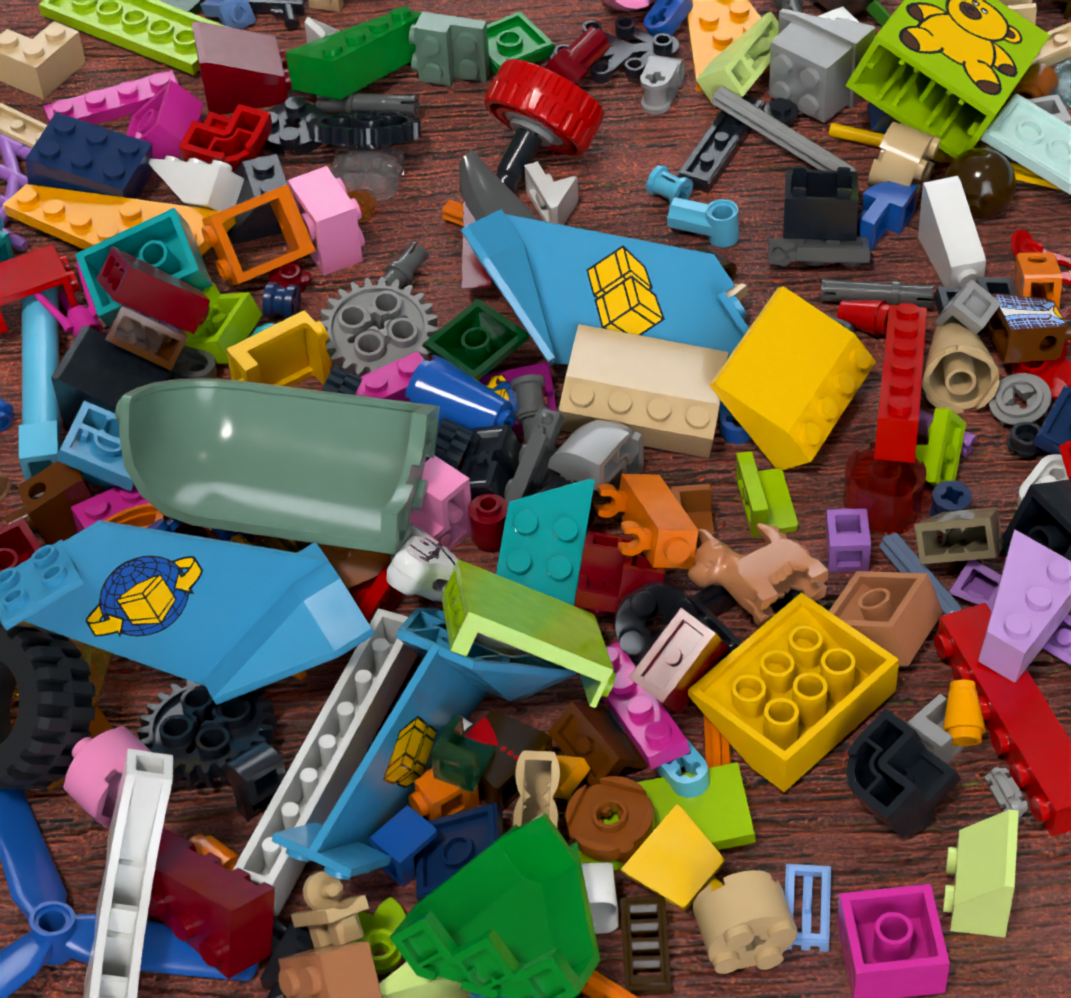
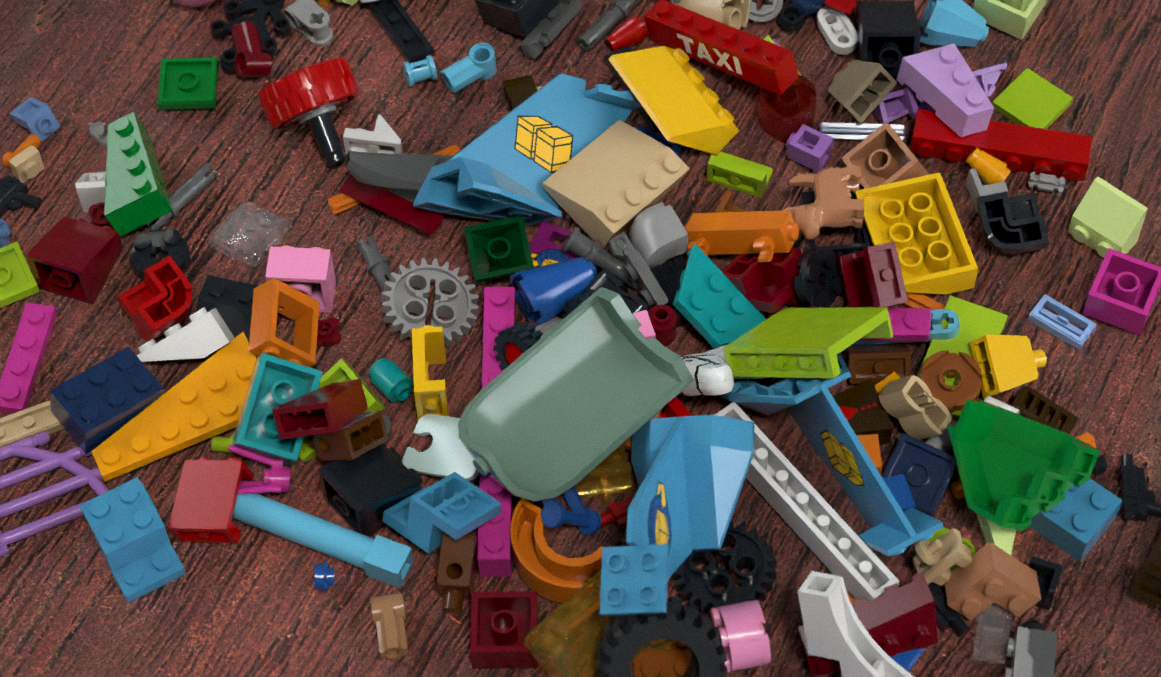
camera: 60 degrees left, 10 degrees up
dark pink slope [126,80,204,160] -> none
black brick [222,741,286,822] -> none
dark blue wheel [262,282,301,319] -> none
black gear [308,109,421,149] -> none
sand green plate [409,12,490,86] -> none
clear green panel [431,714,495,792] -> none
tan brick [693,870,797,974] -> none
dark blue wheel [930,481,972,517] -> none

